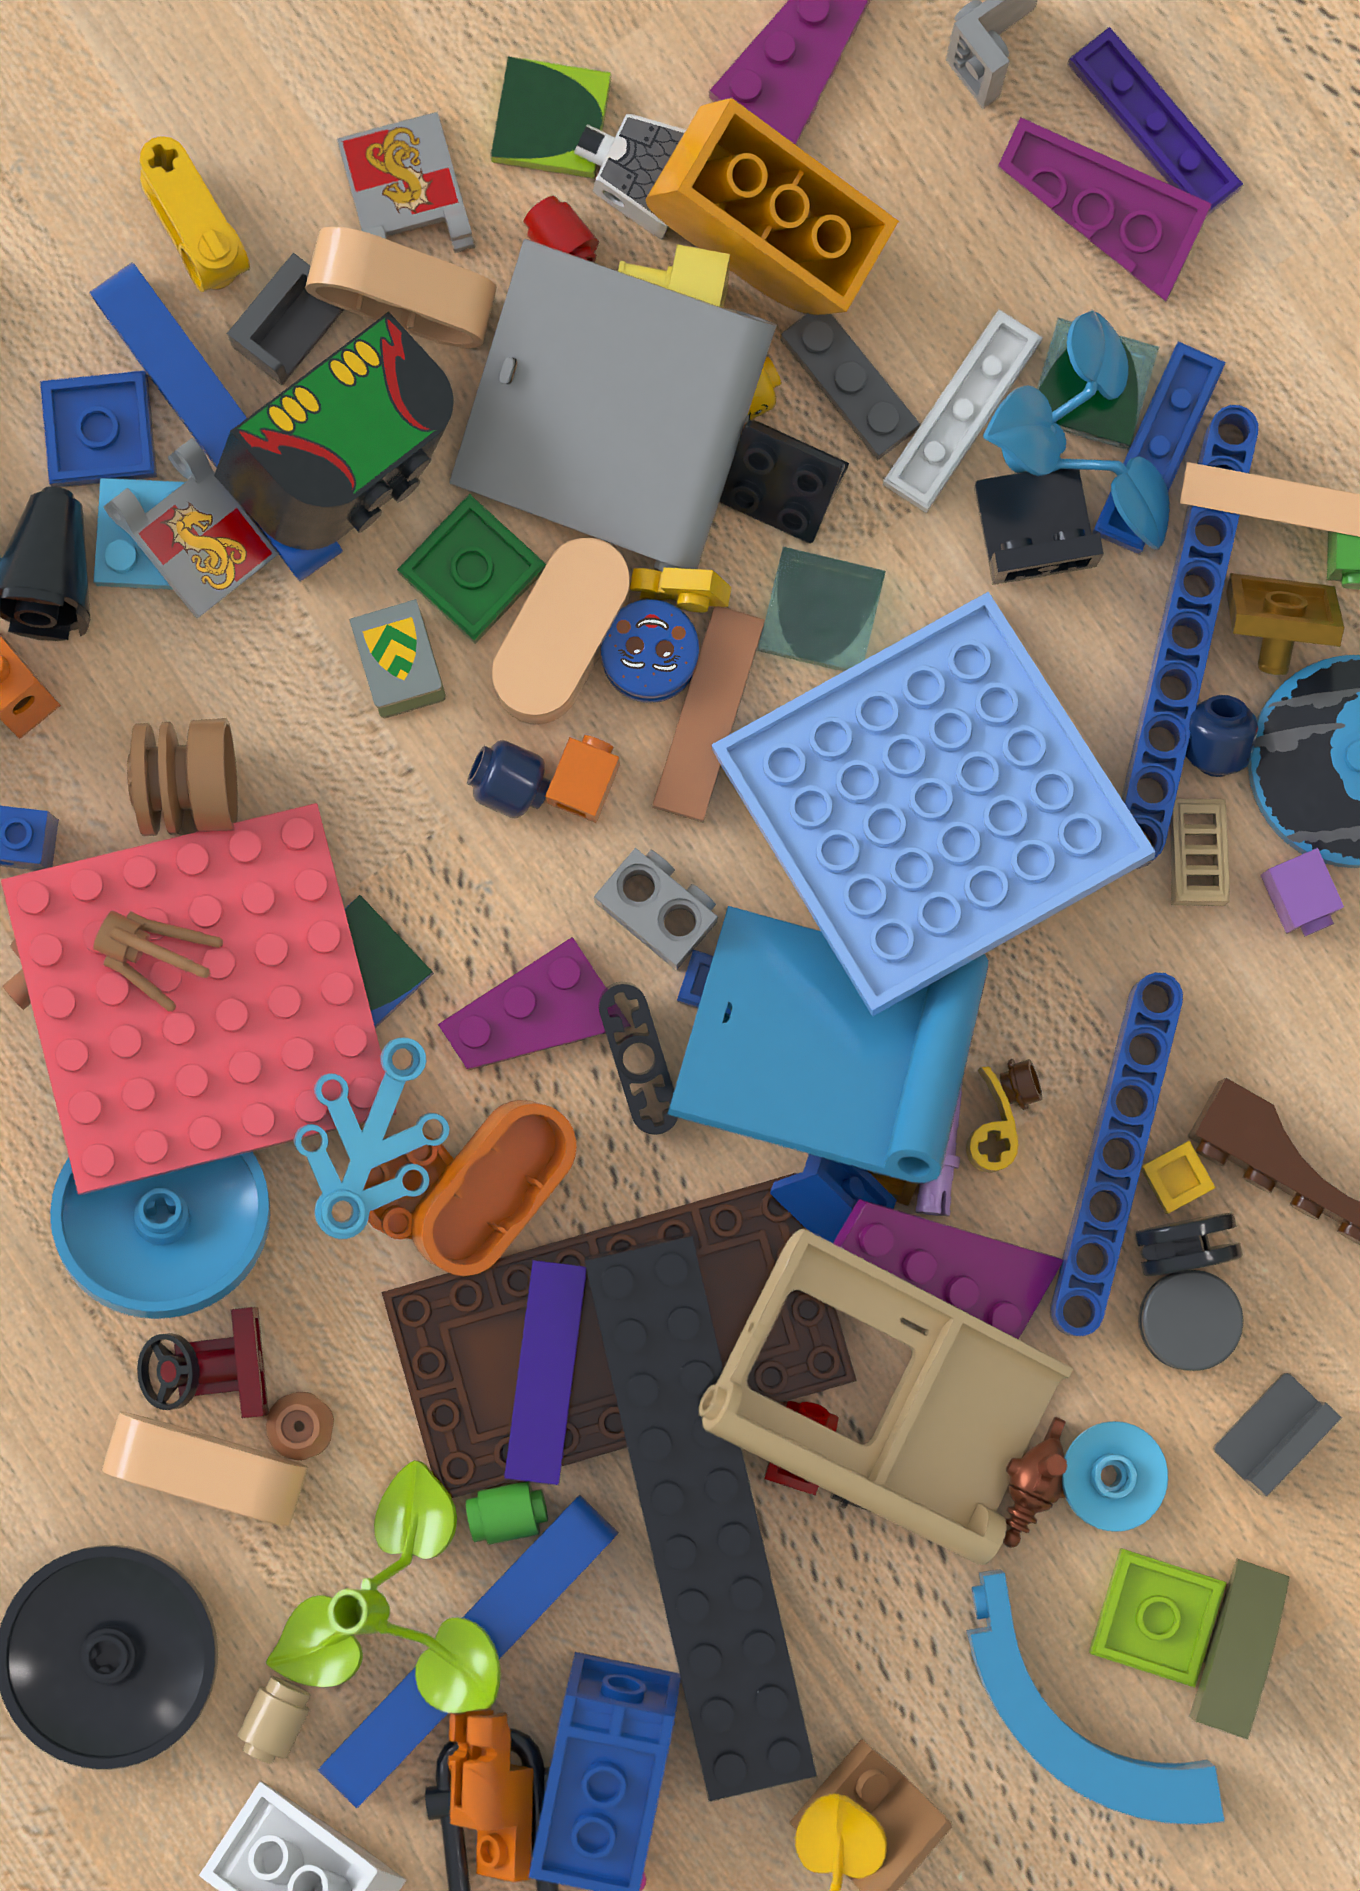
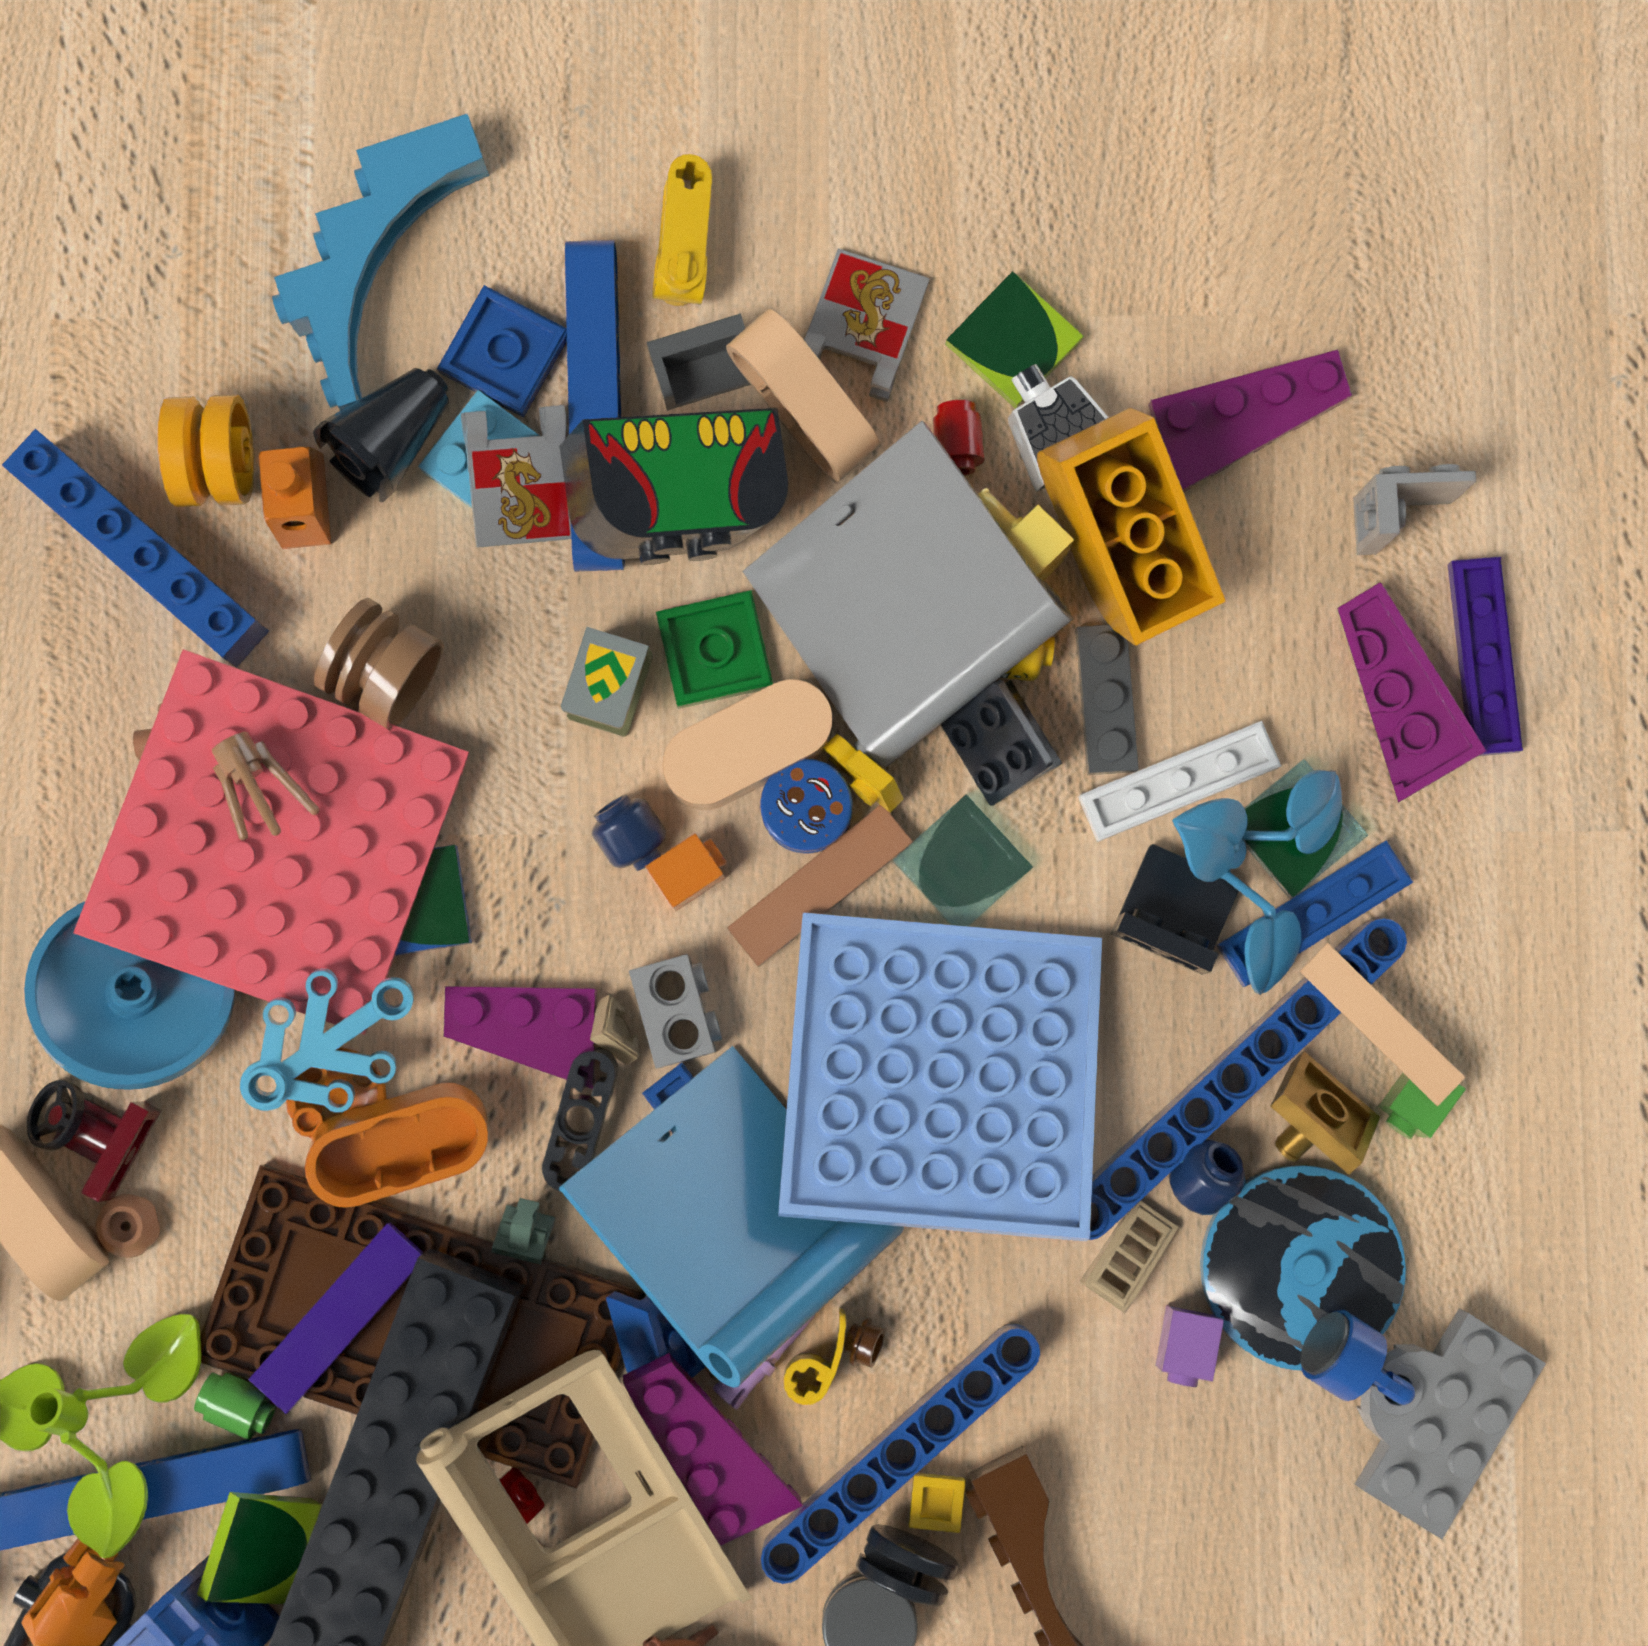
camera: 35 degrees right, 0 degrees up
none -> dark green tile [197,1492,322,1604]
none -> sand green brick [492,1198,555,1265]
none -> tan tile [590,994,639,1065]

